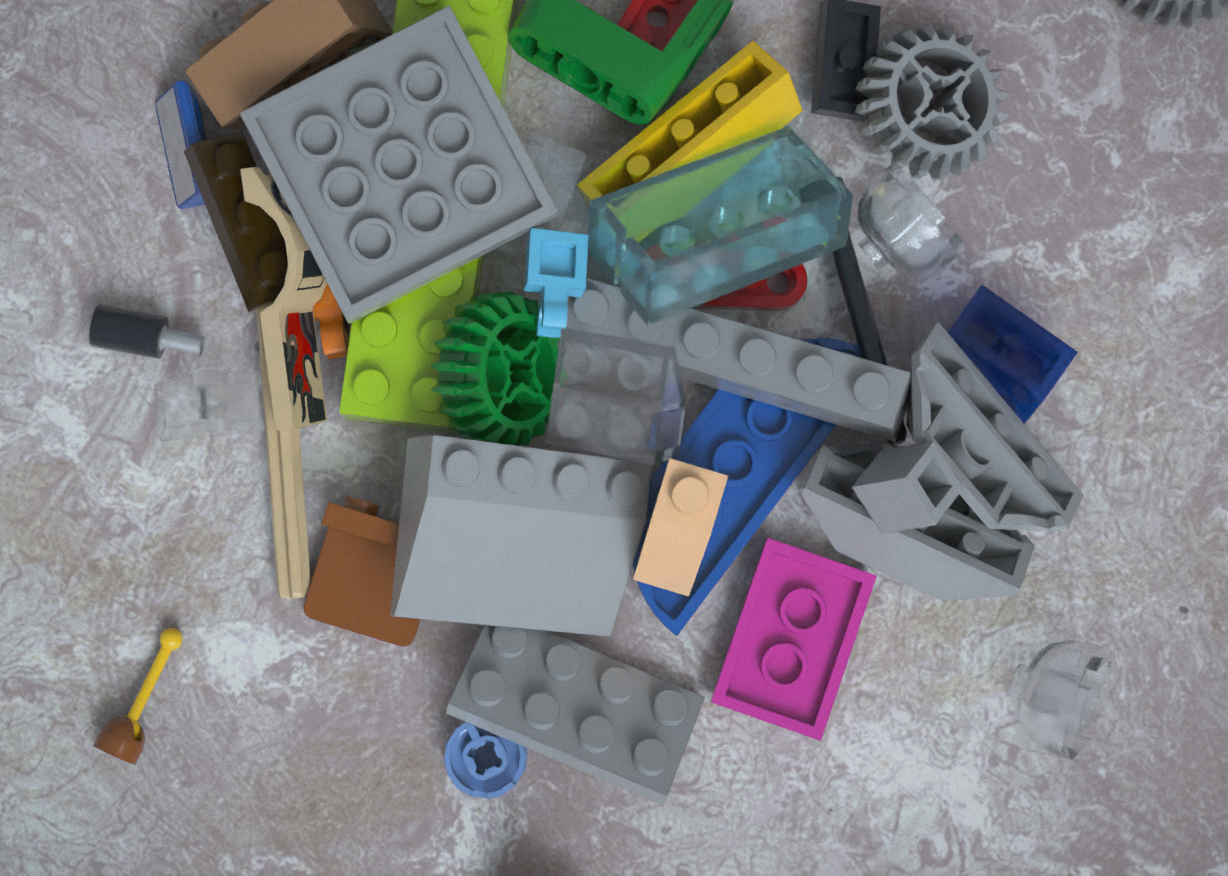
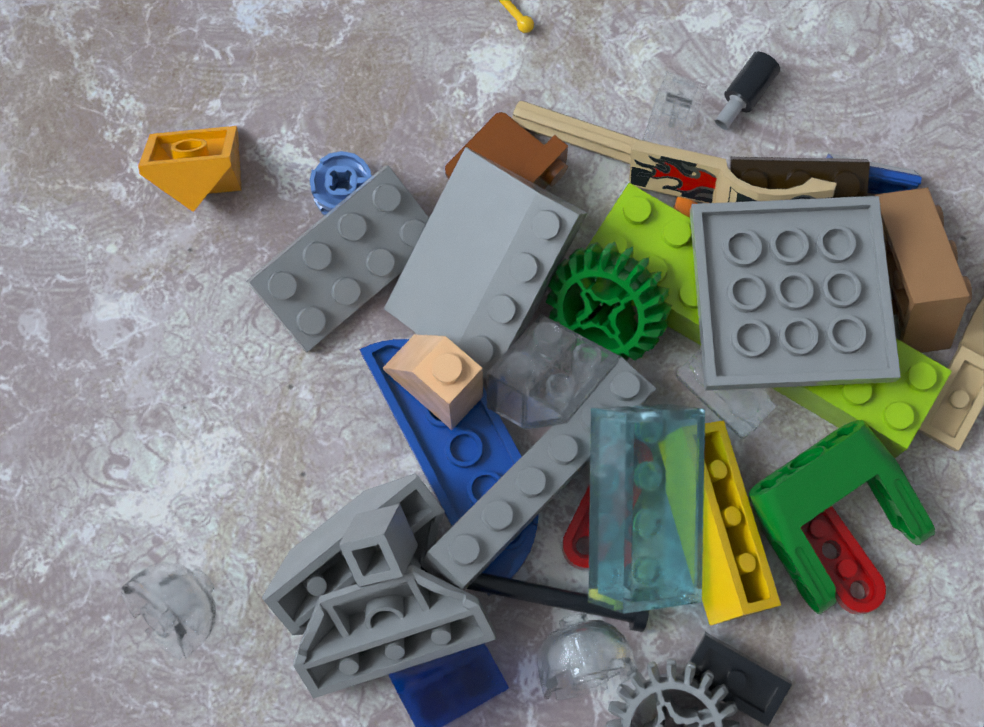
camera: 115 degrees right, 10 degrees down
medium azure plate [523,228,589,338] -> none
dark pink plate [710,537,877,741] -> none

